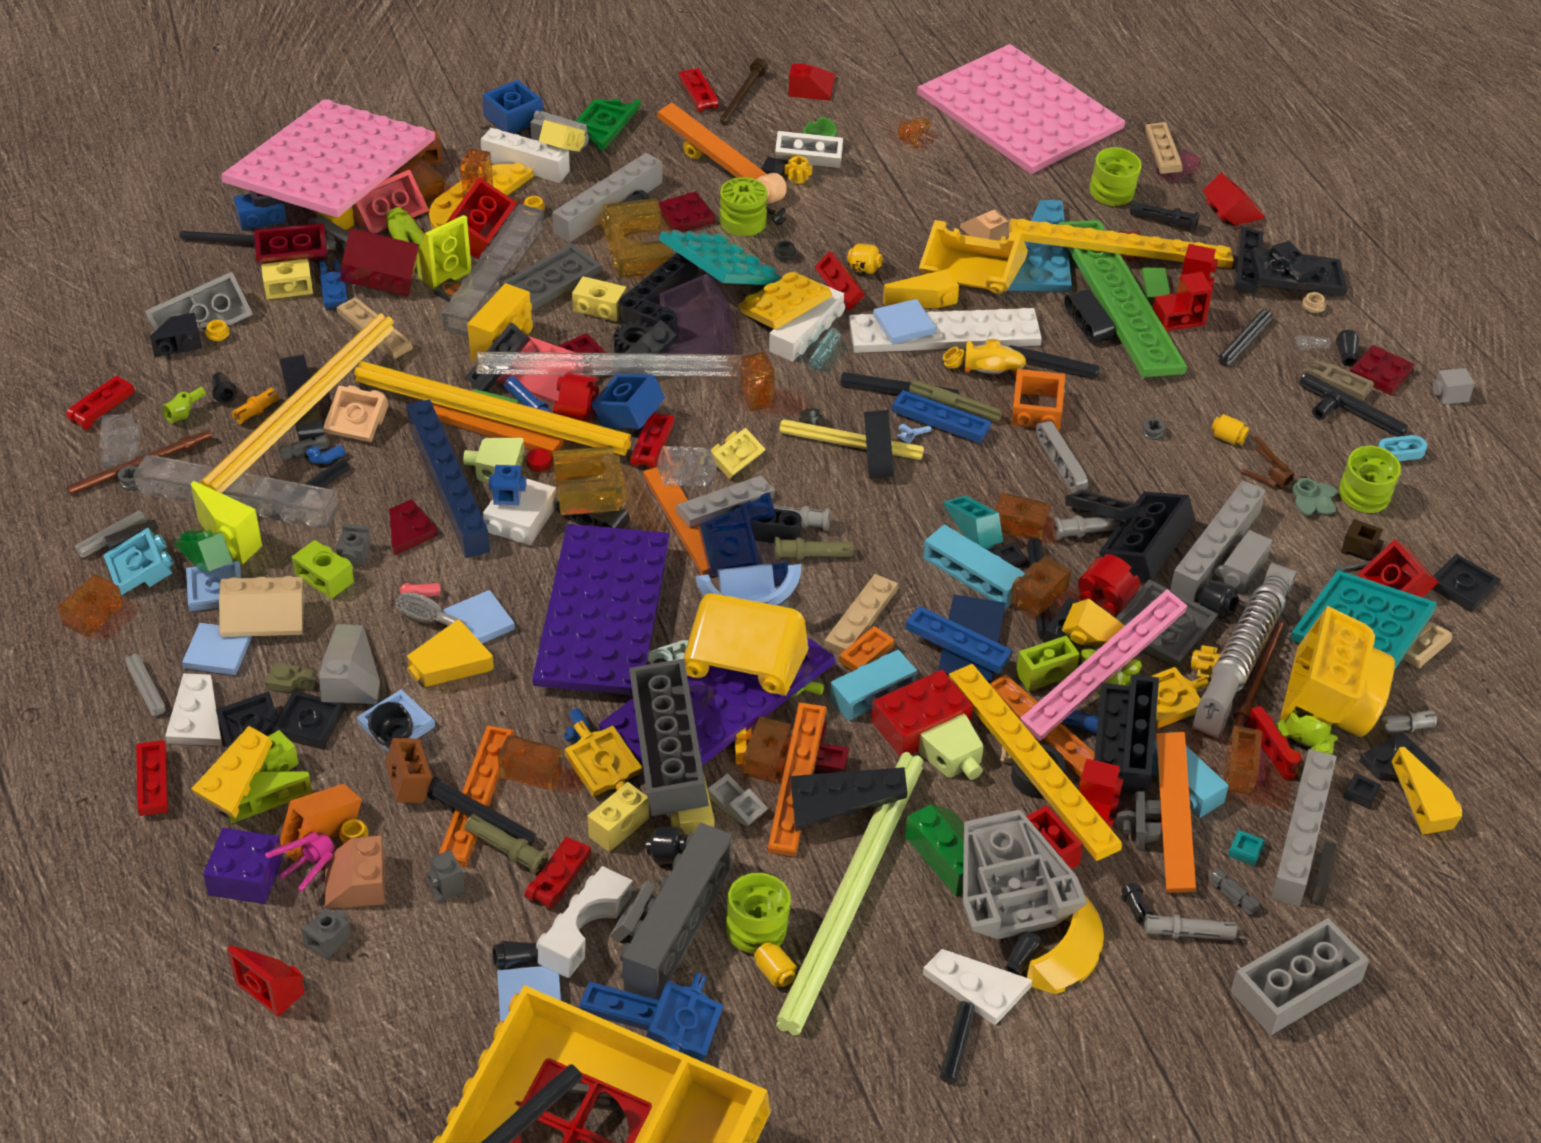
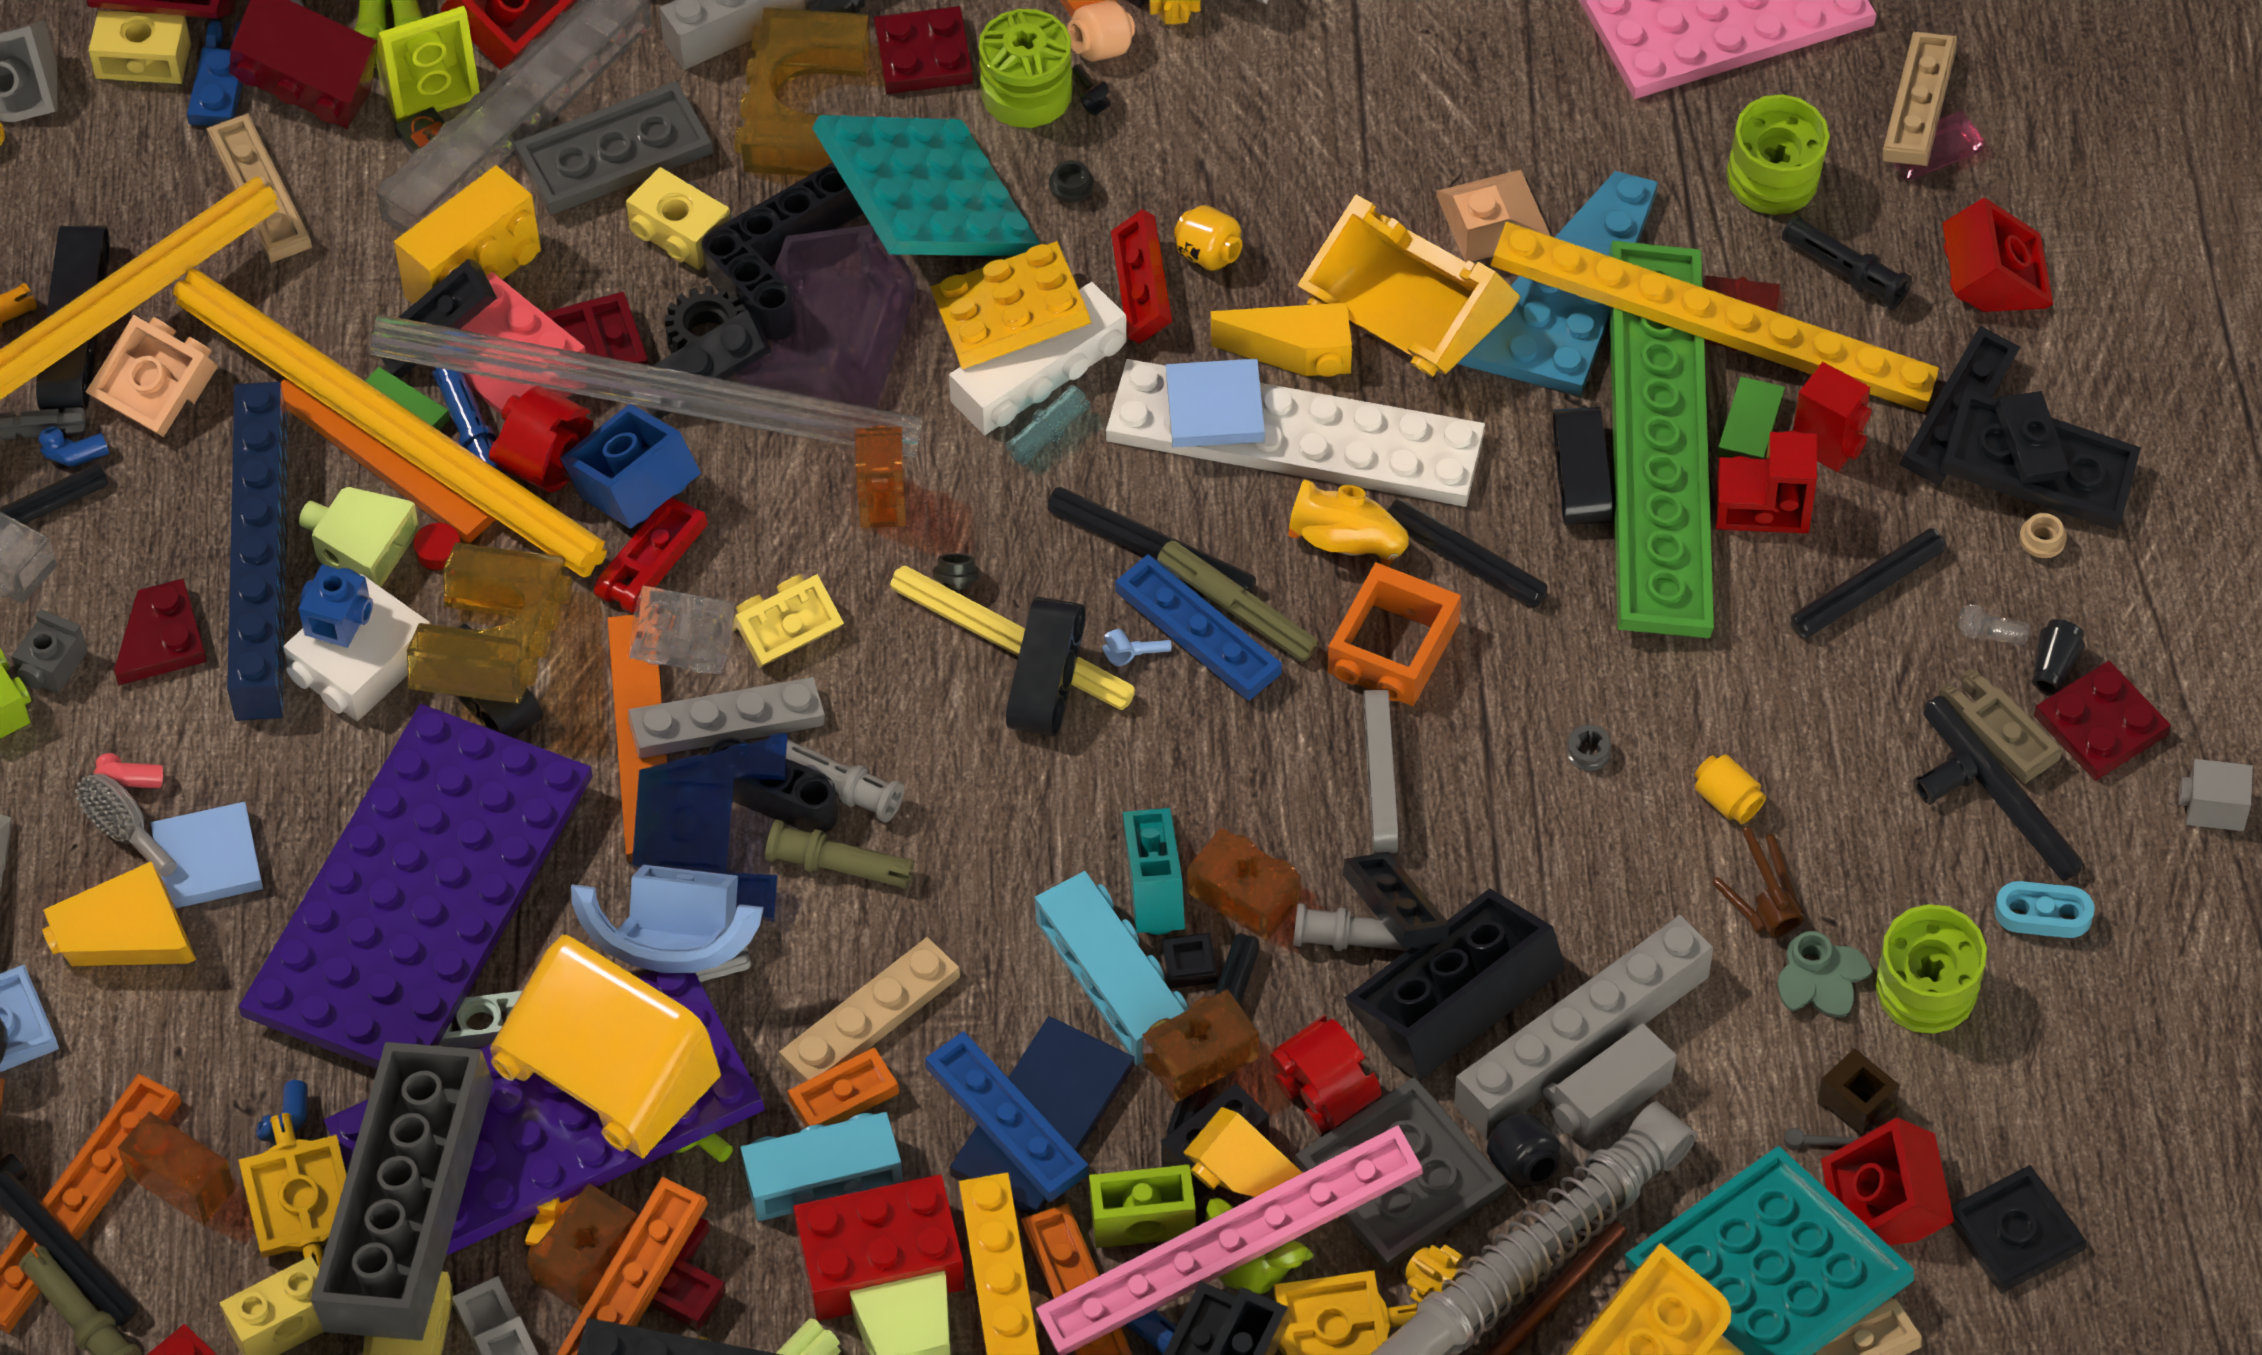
camera: 20 degrees right, 10 degrees up
yellow plate [943,347,966,369] -> none

